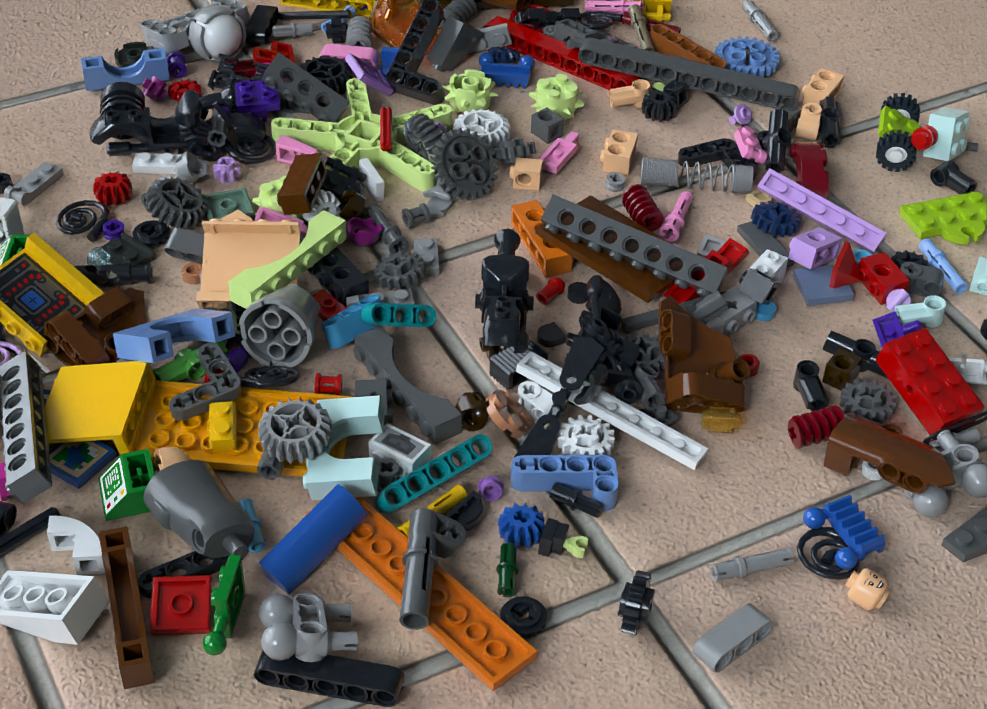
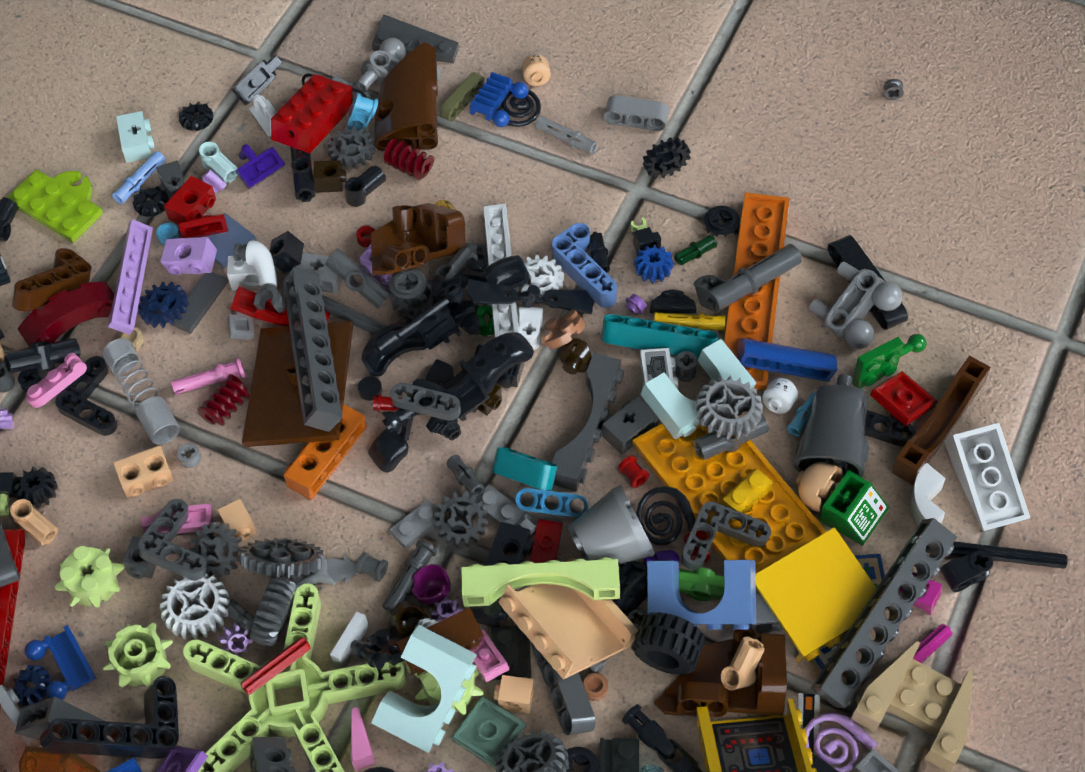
camera: 125 degrees left, 15 degrees up
none -> reddish brown beam [12,248,92,312]
none -> dark grey beam [138,499,207,580]
none -> piece [233,240,286,314]
none -> medium azure piece [347,92,378,131]
none -> light aqua arch [371,625,477,753]
none -> dark grey gear [389,268,427,301]
none -> dark grey beam [390,383,461,420]
none -> olive beam [440,72,485,122]
none -> dark grey pin [446,455,484,497]
none -> black tyre [632,612,705,675]
none -> light nougat piece [721,637,765,690]
none -> white head [762,378,798,414]

